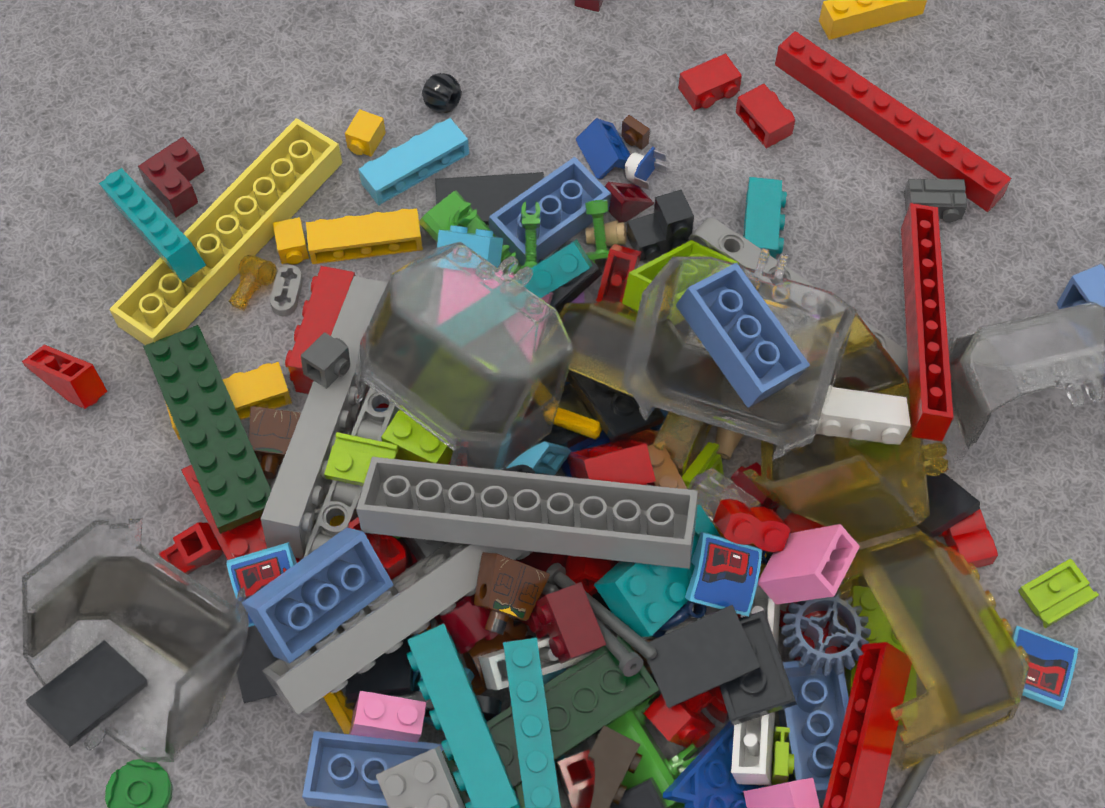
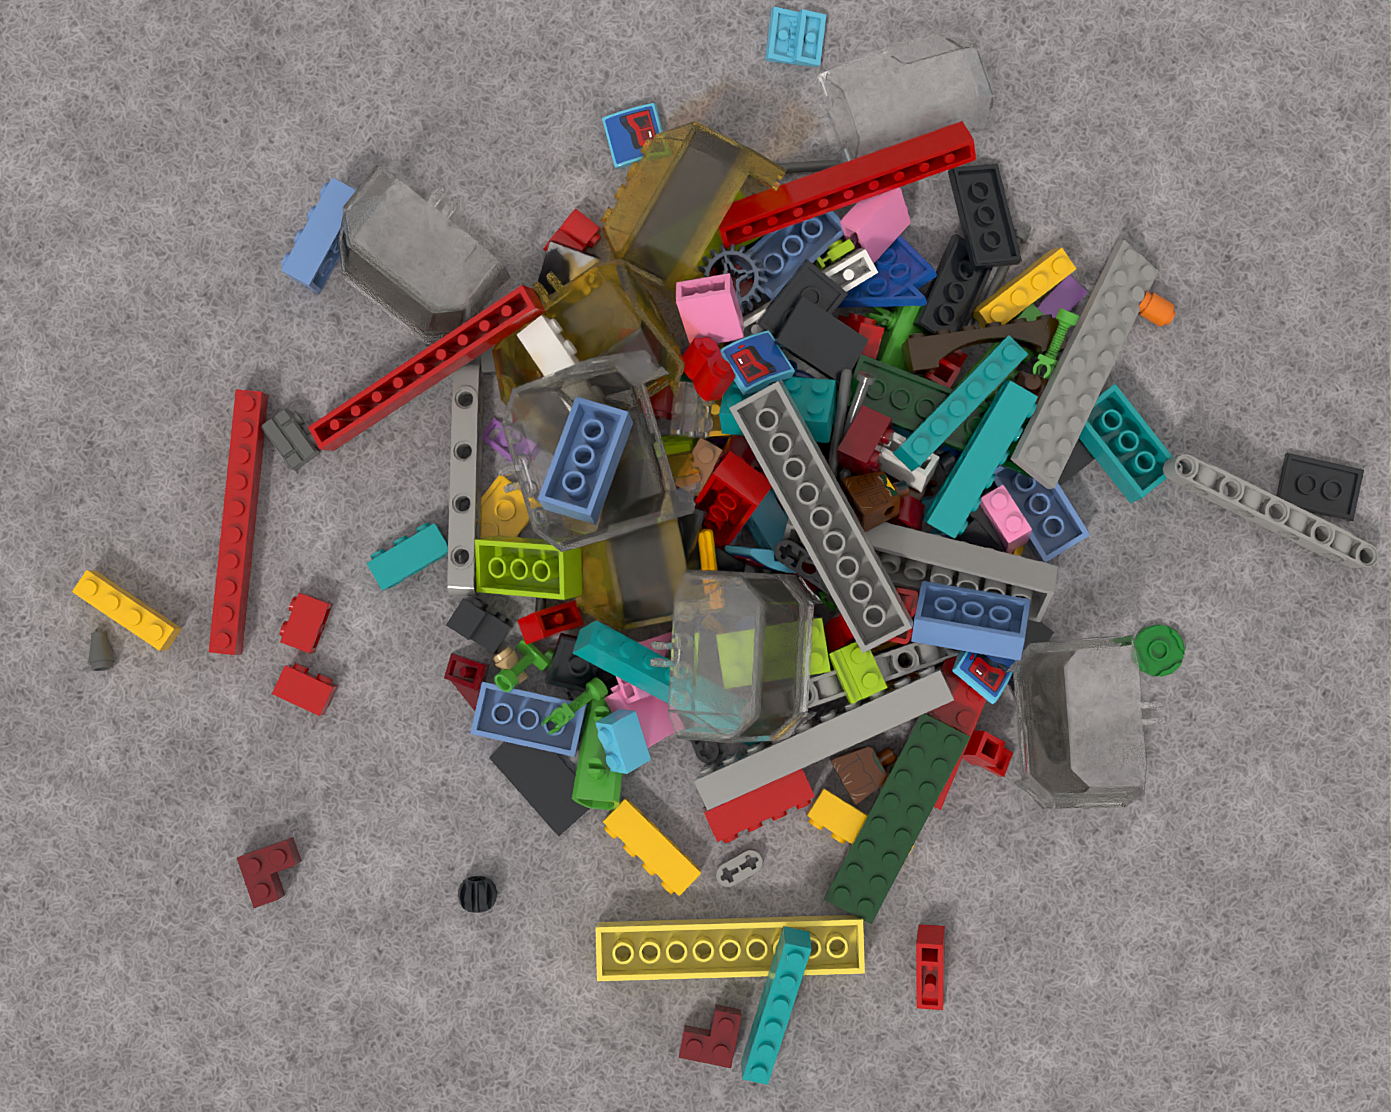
camera: 125 degrees left, 25 degrees up
black tile [26,640,148,747] -> none
clear yellow pin [228,255,277,311] -> none
yellow brick [273,217,309,265] -> none
dark grey brick [301,332,350,389] -> none
yellow brick [345,109,386,157] -> none
medium azure brick [358,118,469,206] -> none
blue panel [576,118,630,179] -> none
reddish brown plate [621,115,650,150] -> none
piece [625,147,667,190] -> none
lime plate [1018,558,1099,628] -> none

